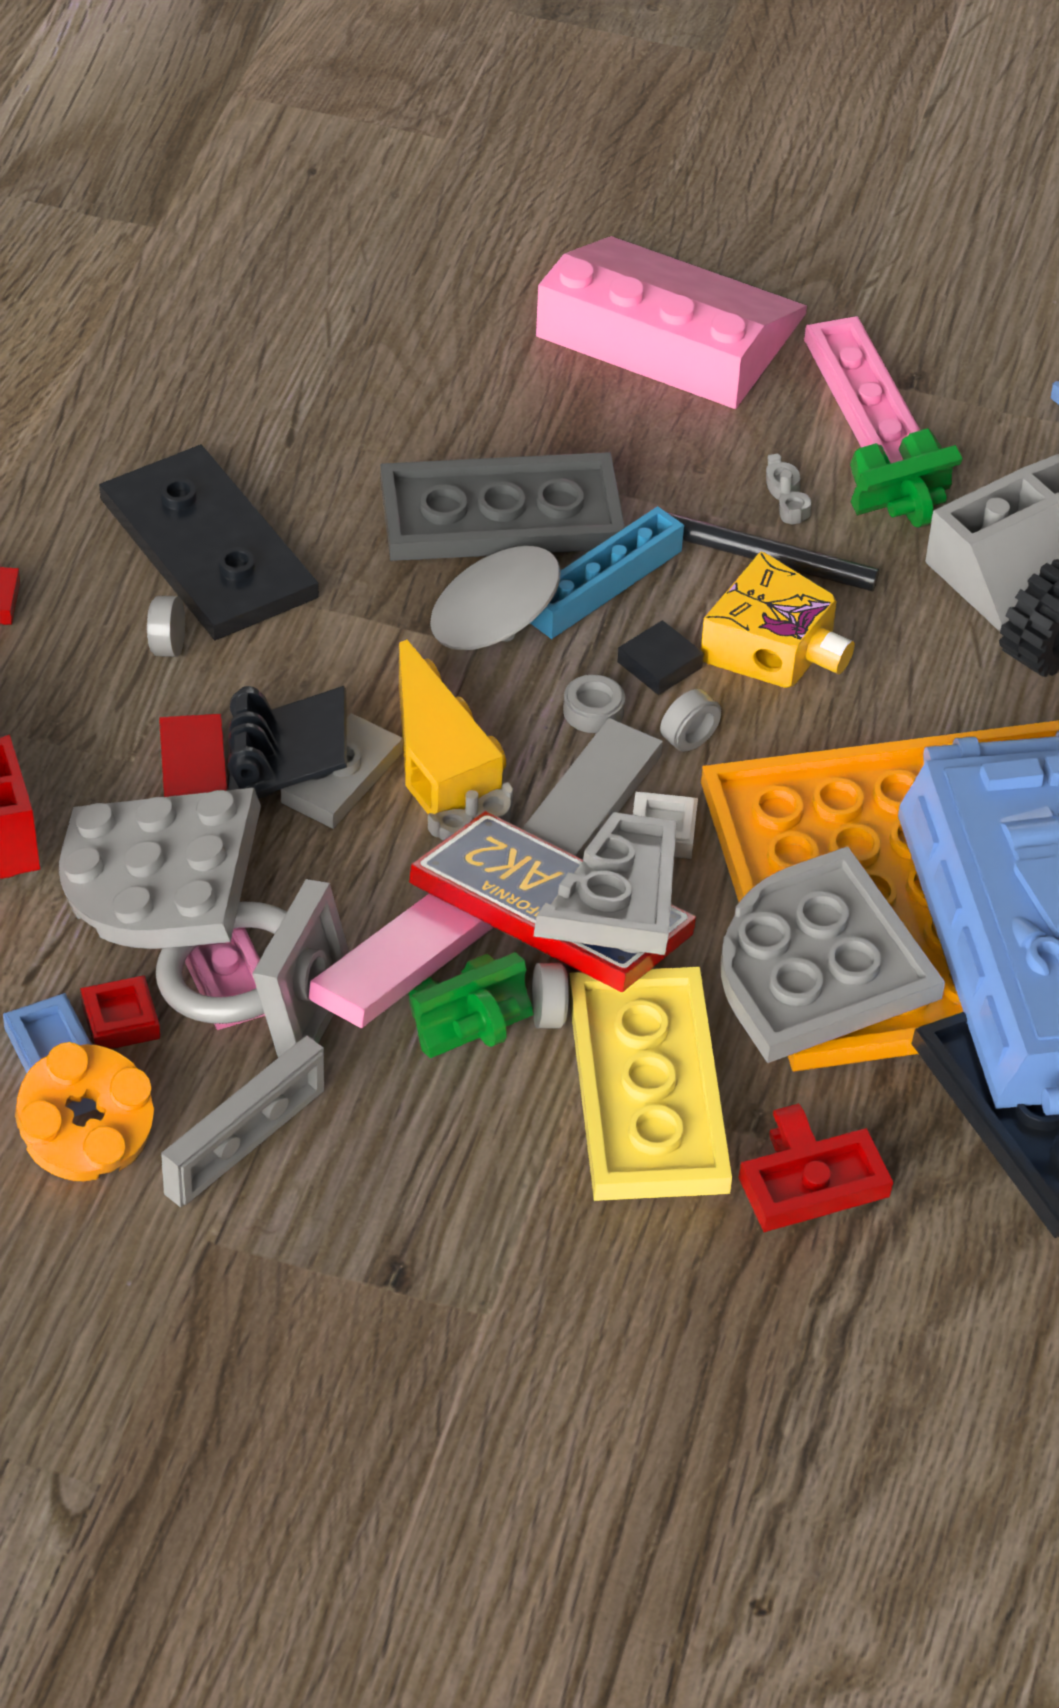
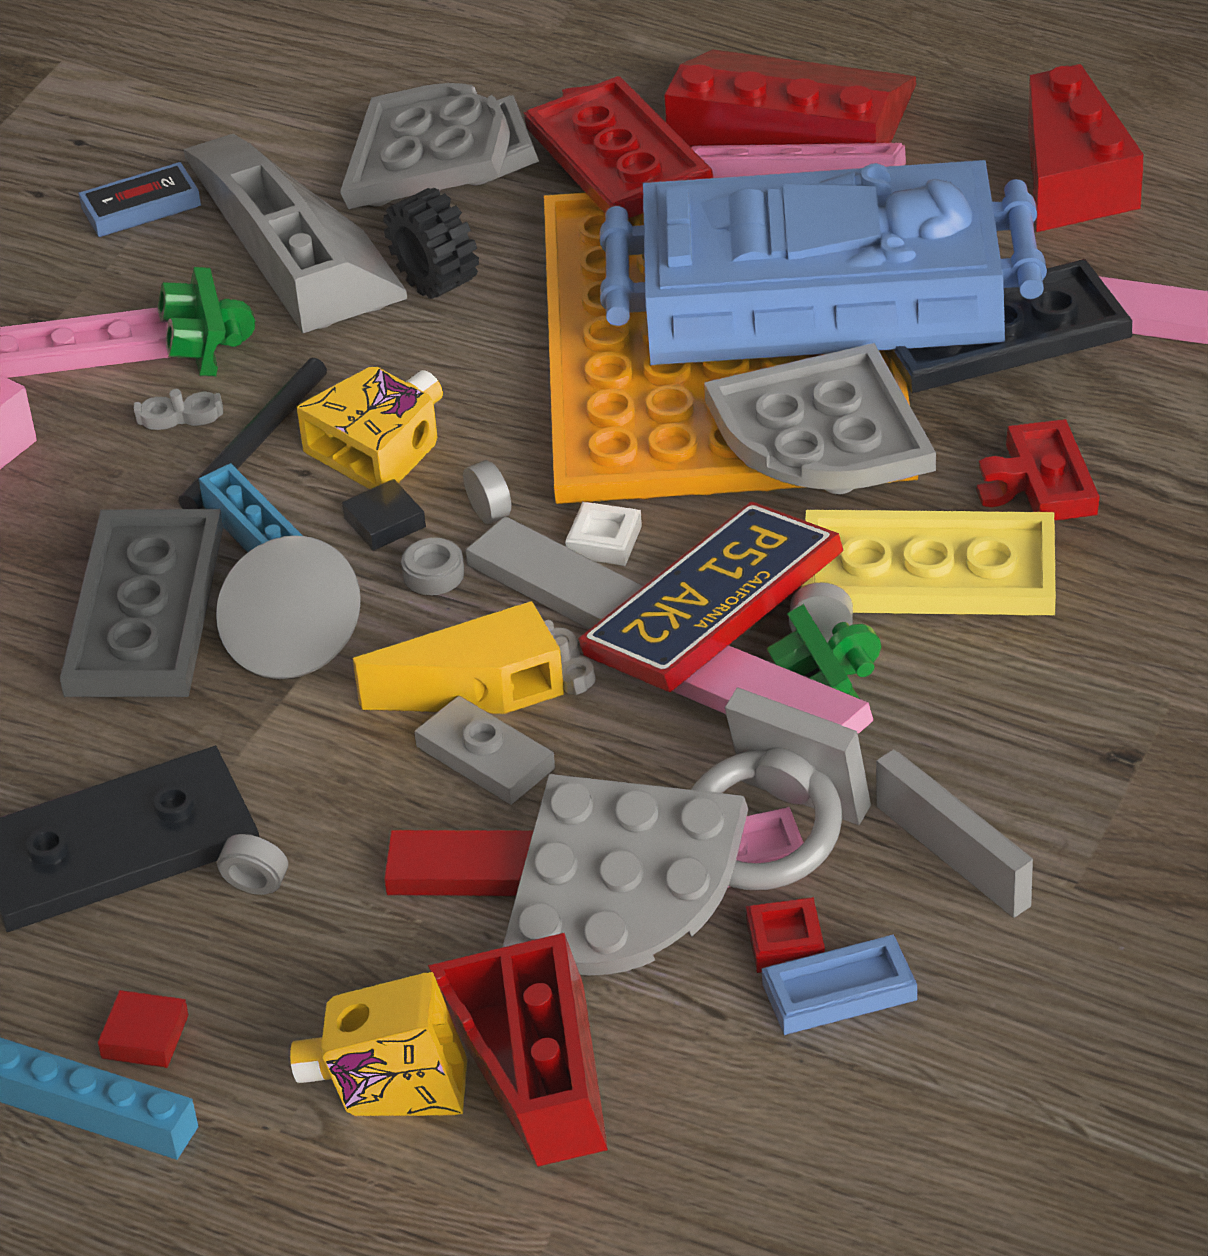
camera: 75 degrees left, 5 degrees down
light orange plate [15,1042,154,1182] -> none
black hinge [228,686,347,798] -> none
light grey wing [533,812,677,955] -> none

